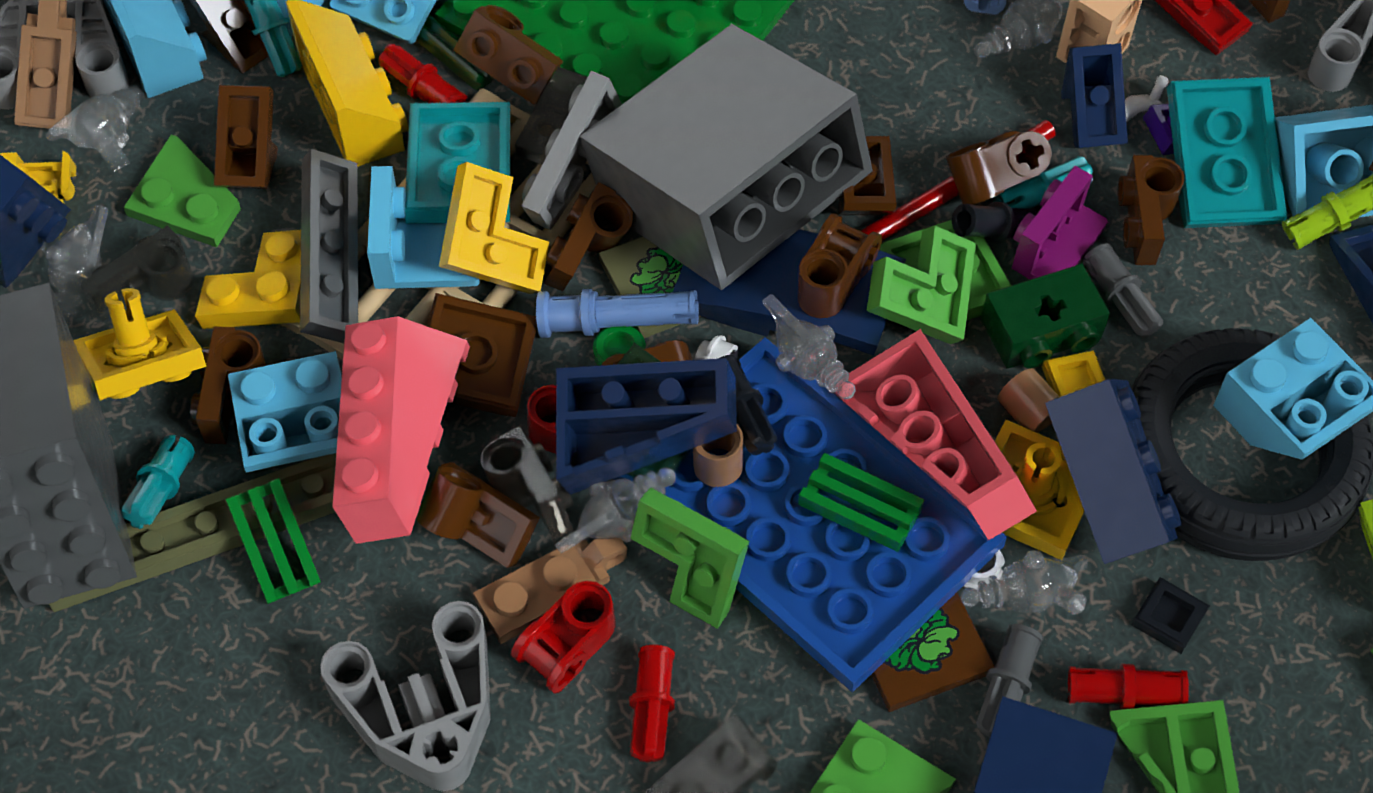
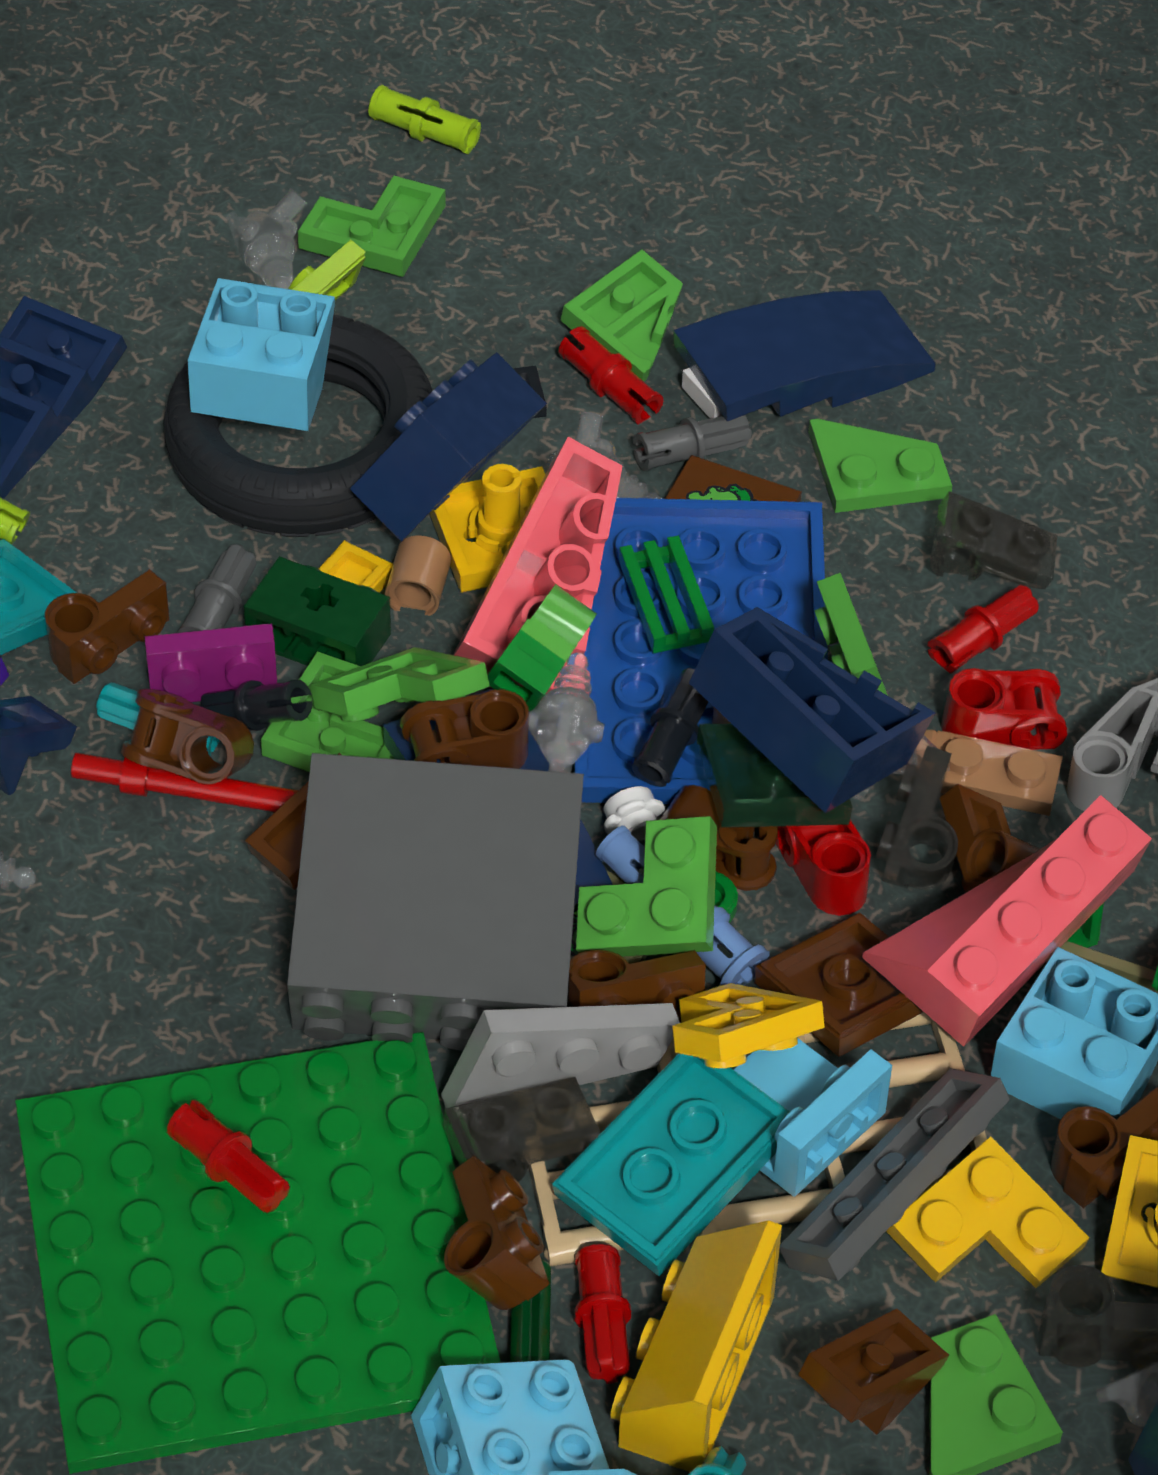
camera: 135 degrees left, 10 degrees down
none -> leg [488,584,597,714]
none -> bright green plate [576,816,717,957]

